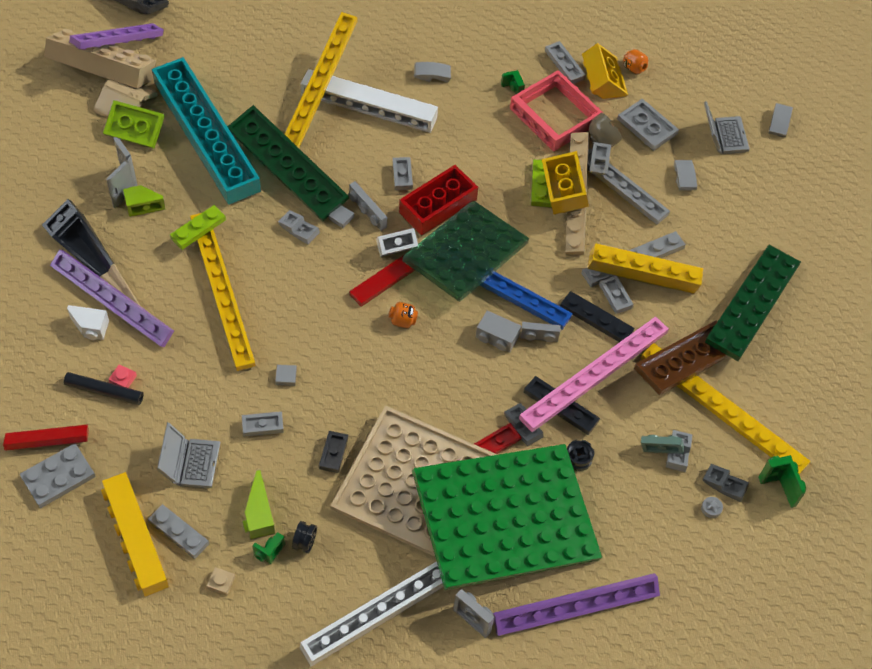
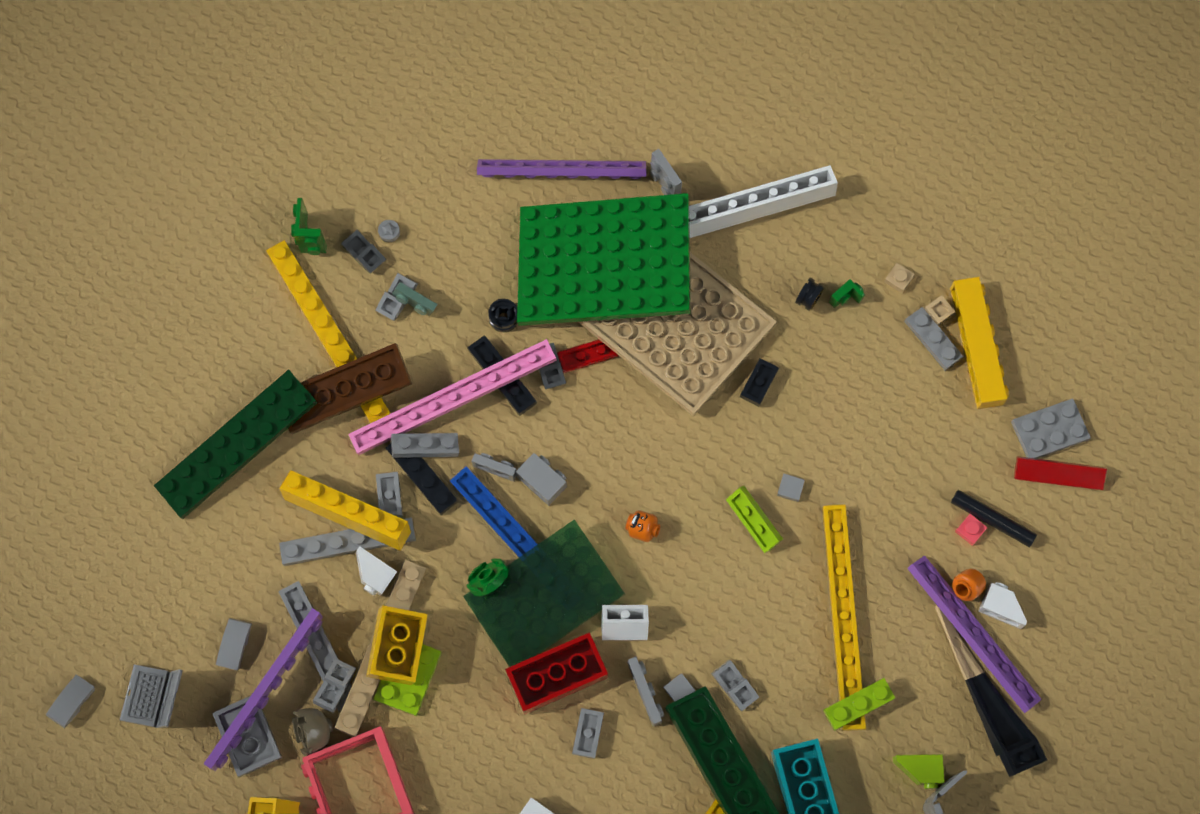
camera: 160 degrees left, 15 degrees up
light grey piece [157,422,220,488] -> none
light grey plate [242,412,284,437] -> none
lime slope [242,470,275,539] -> none
red tile [349,253,419,307] -> none
none -> medium lavender plate [204,608,323,771]
none -> white slope [356,546,397,596]
none -> light grey plate [391,433,459,458]
none -> green tile [467,558,509,596]
none -> lime plate [726,486,783,553]
none -> tan plate [924,295,955,325]
none -> orange head [952,569,986,601]

